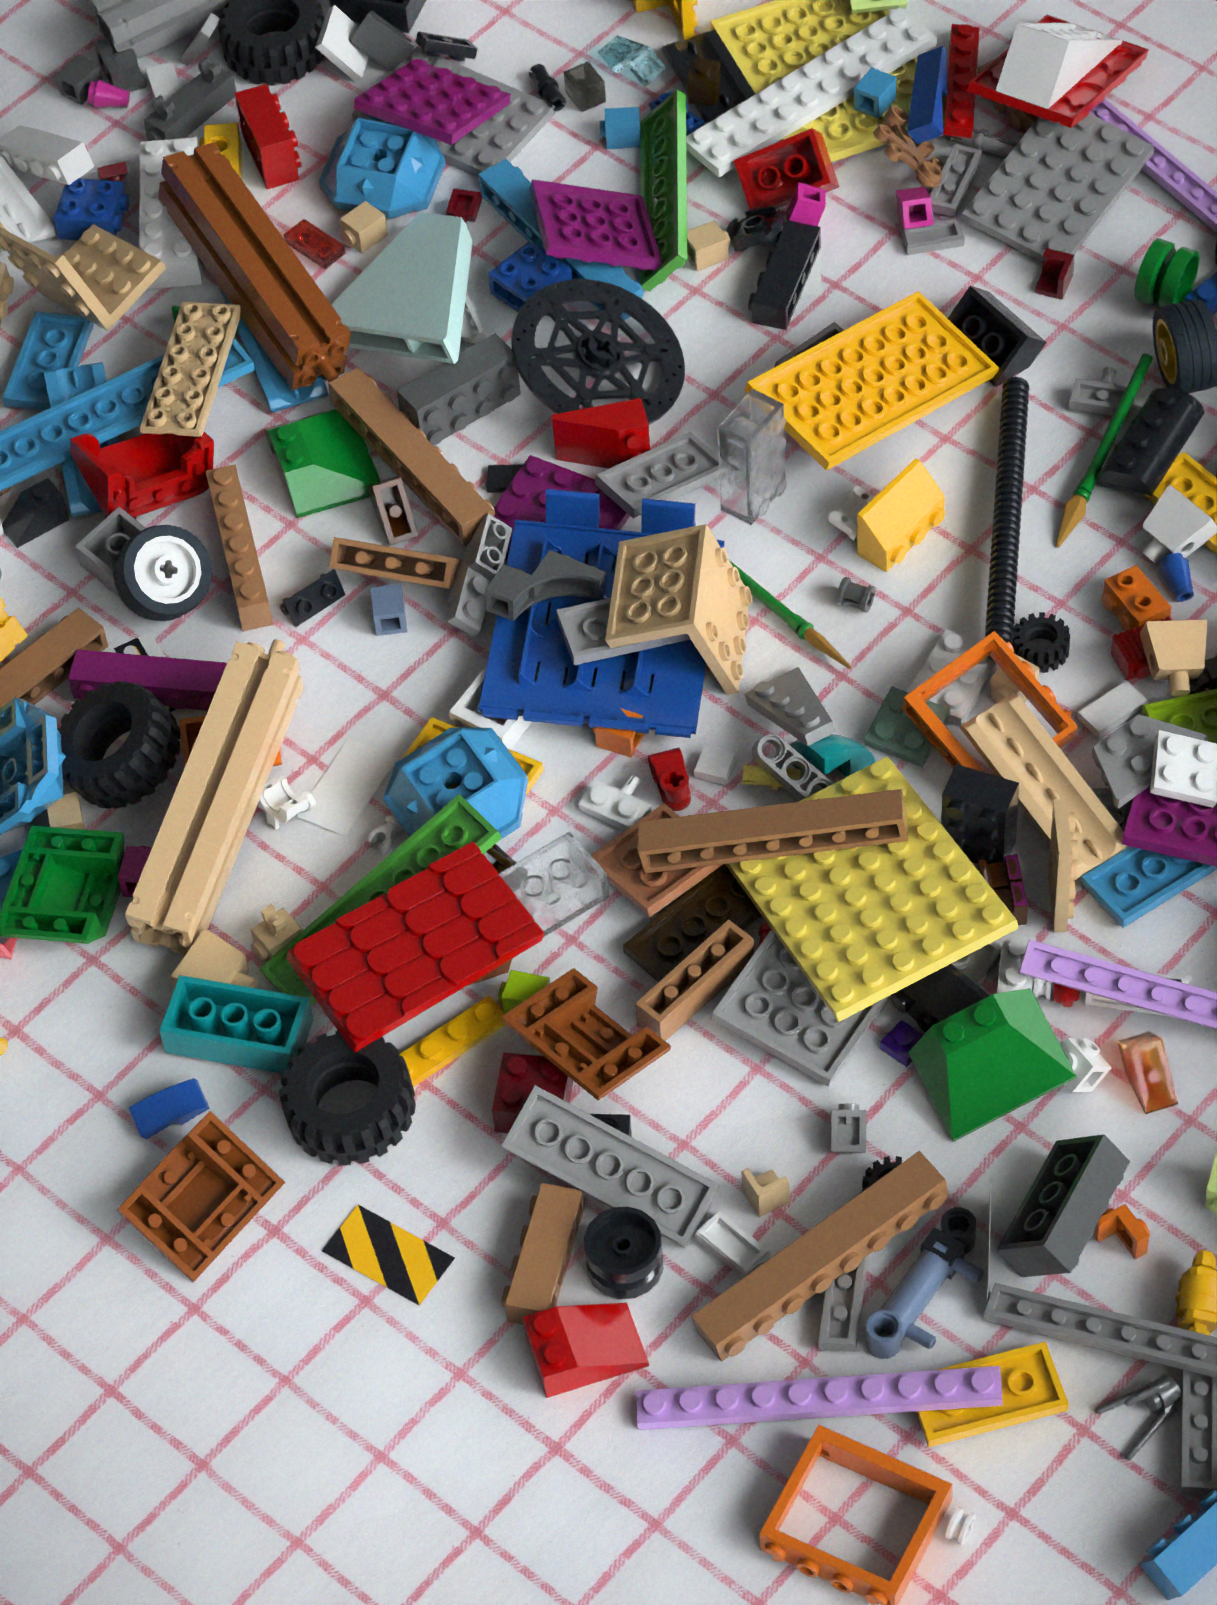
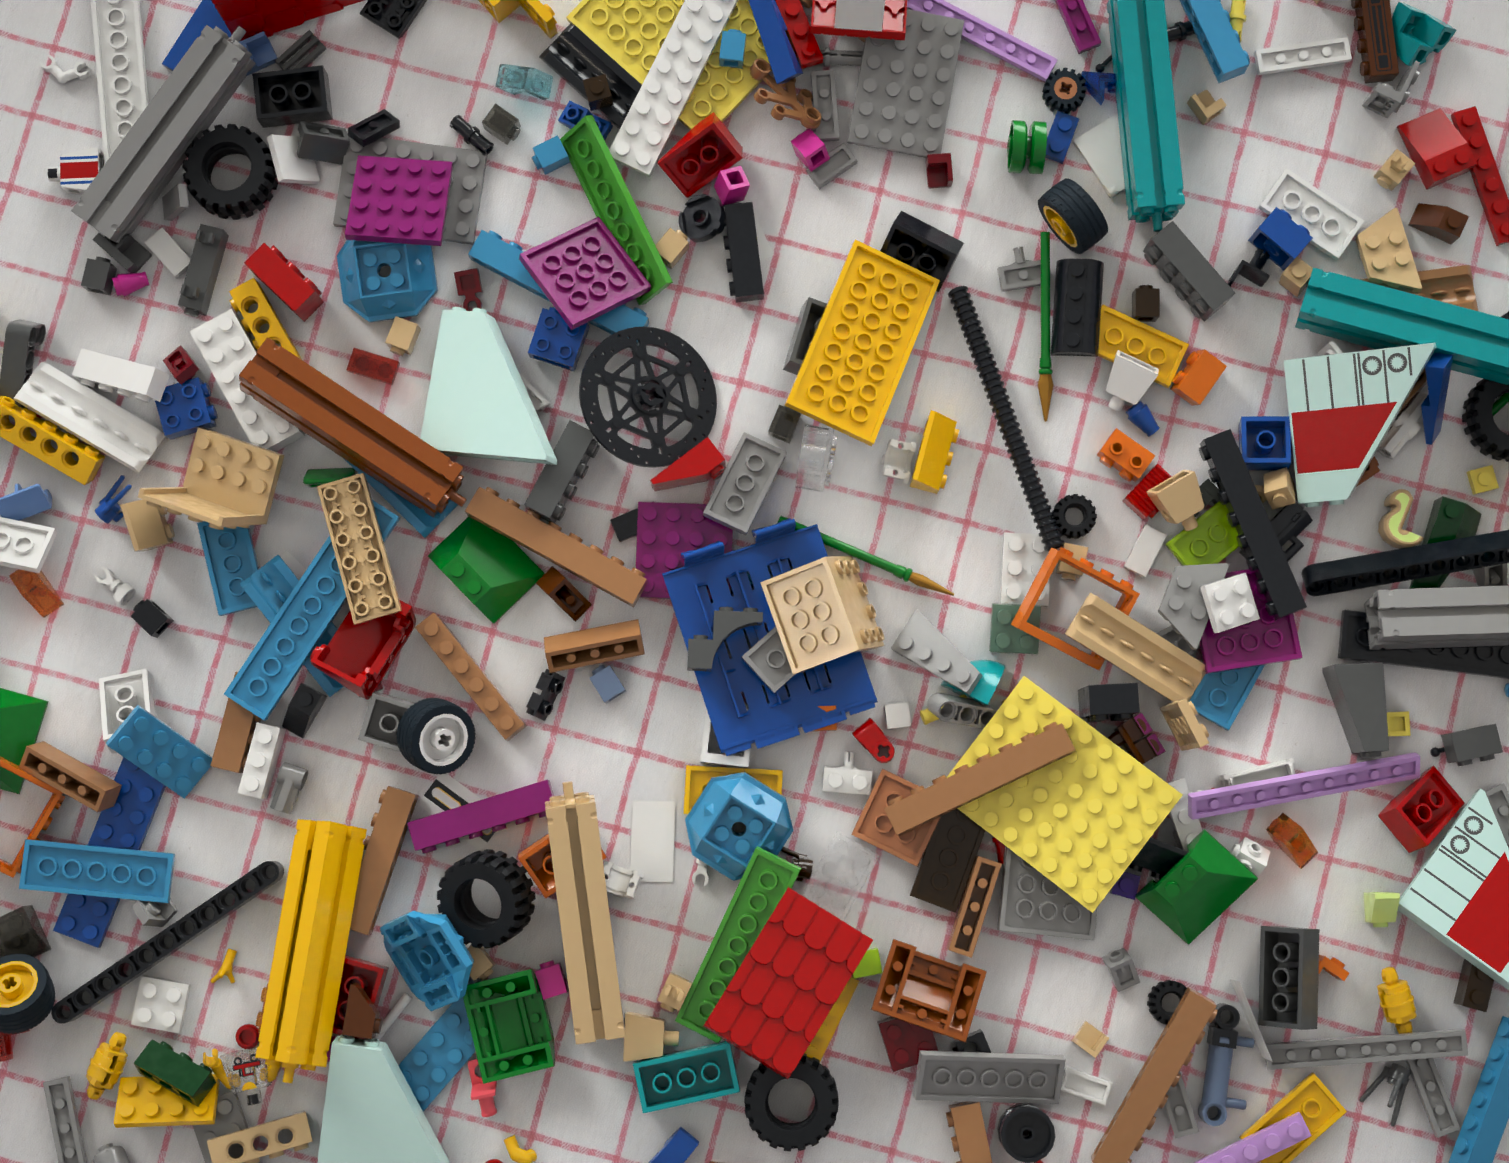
camera: 30 degrees left, 30 degrees up
light grey slope [447,513,513,637] -> none
dark grey bush [836,577,876,613] -> none

